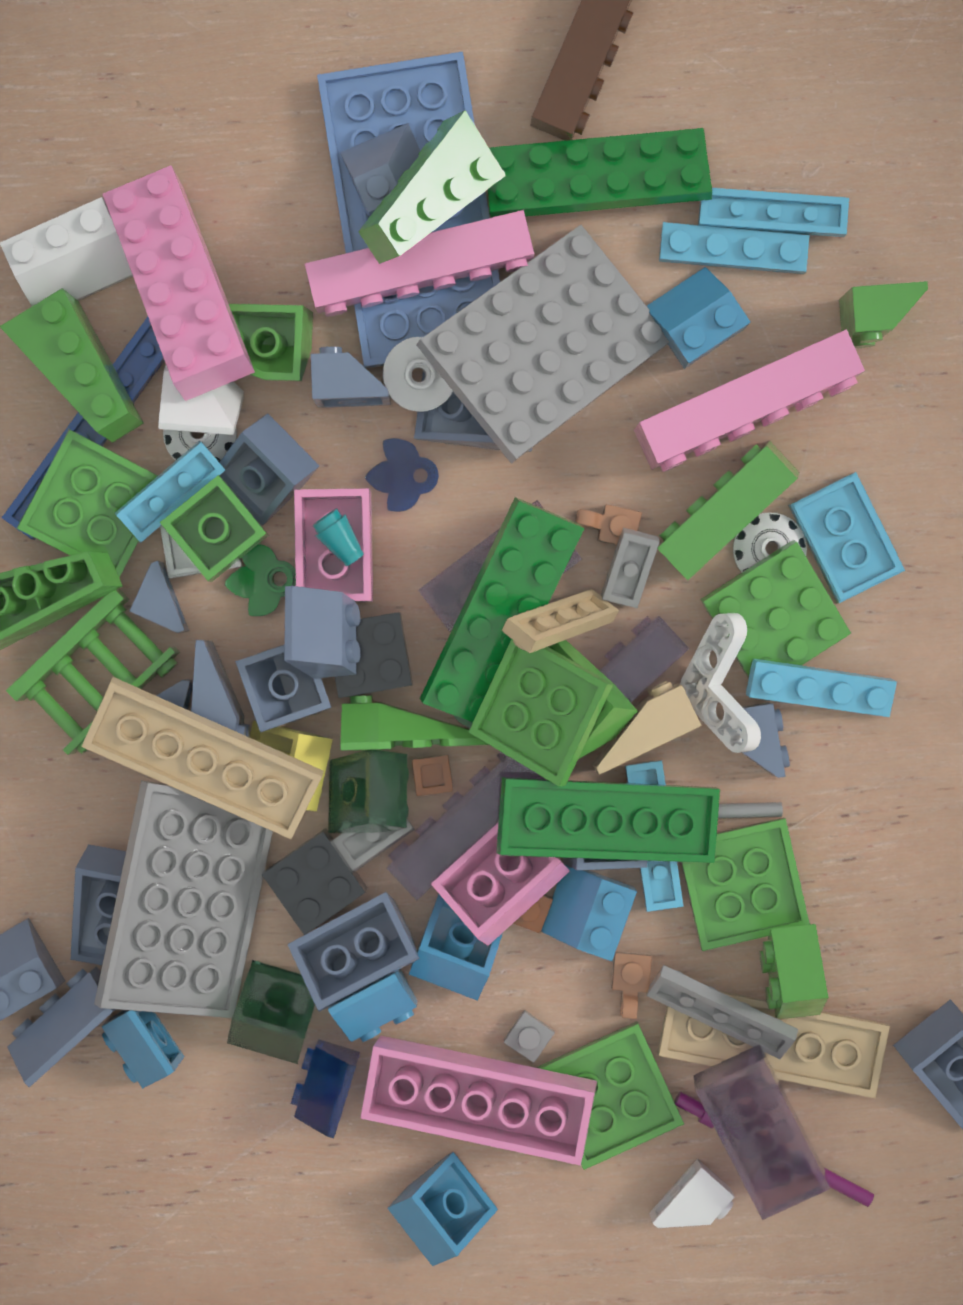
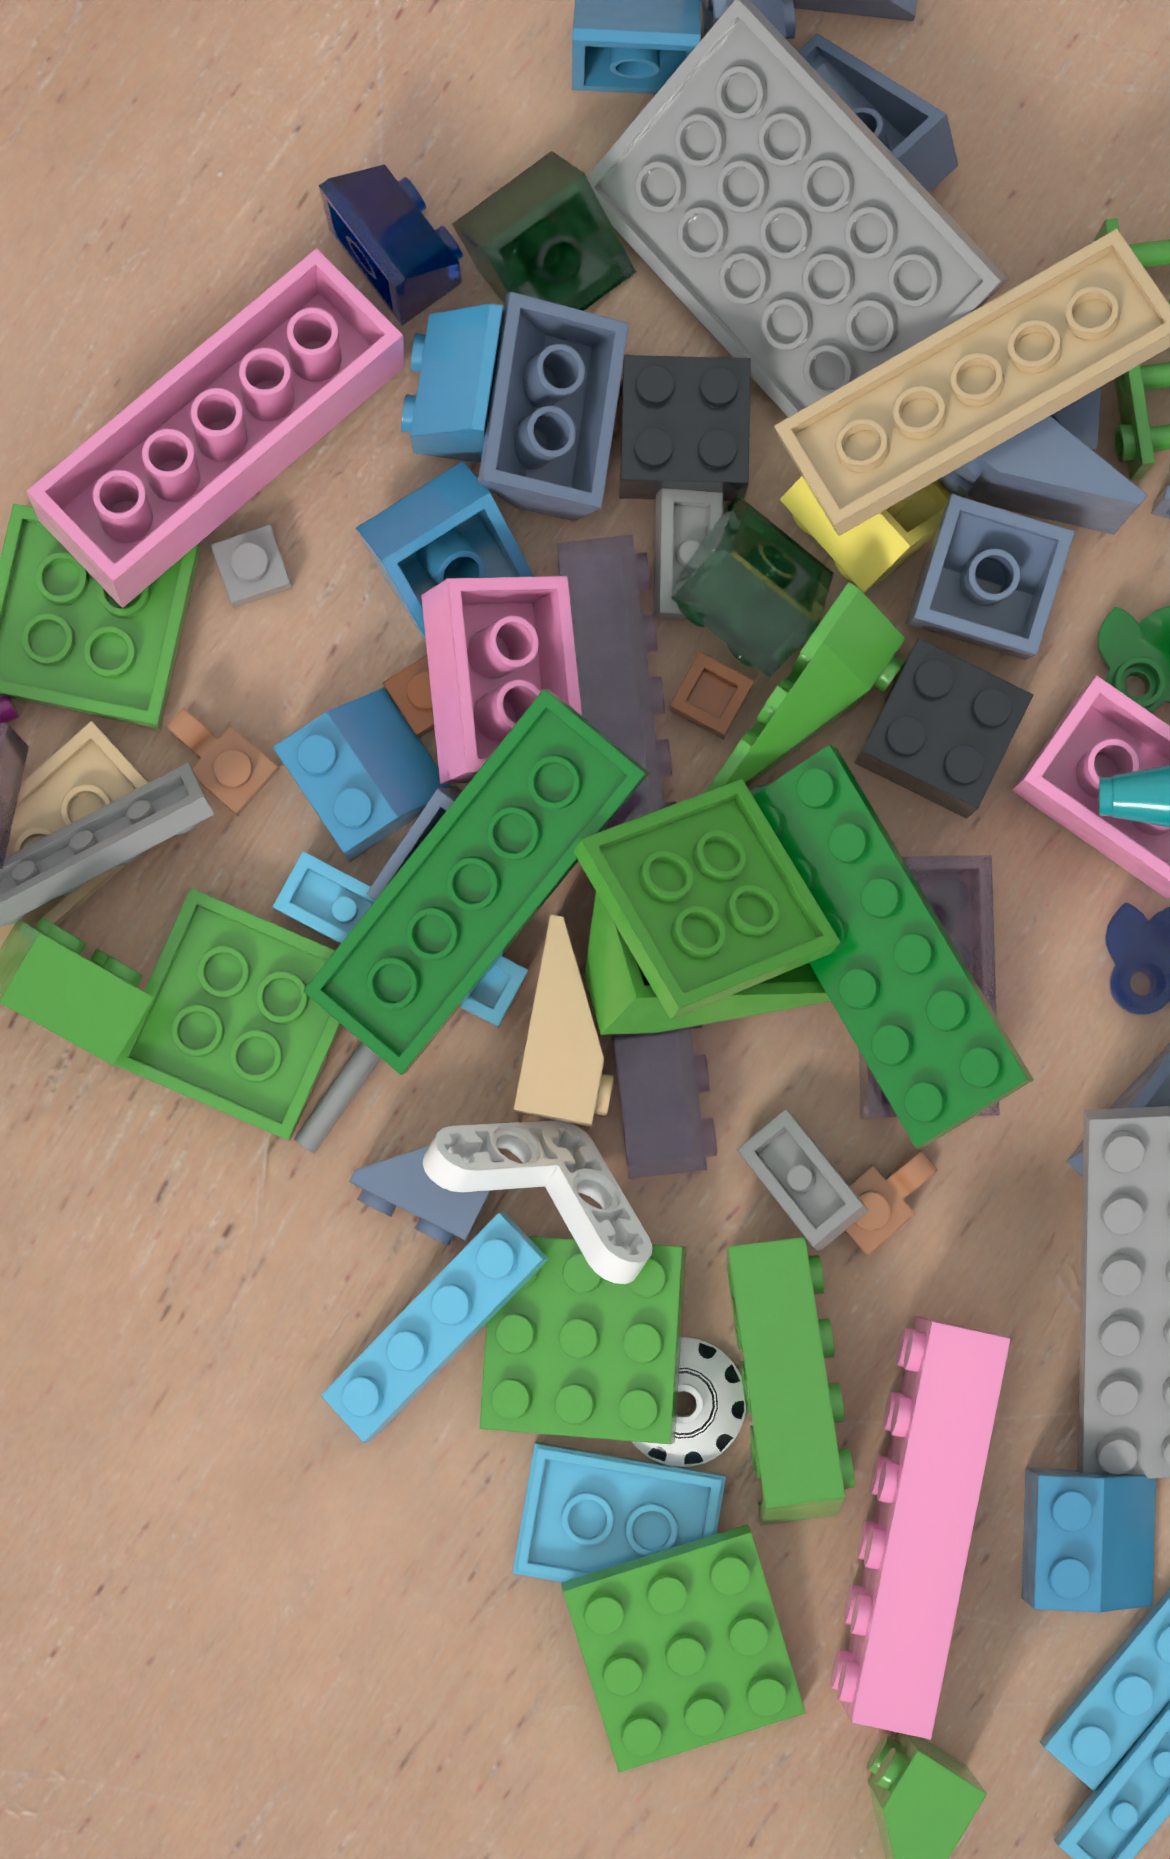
camera: 120 degrees right, 5 degrees down
sand blue slope [284,586,360,679] -> none
dark azure slope [387,1152,498,1266] -> none
tan plate [502,589,619,653] -> none
none -> bright green plate [561,1524,806,1772]

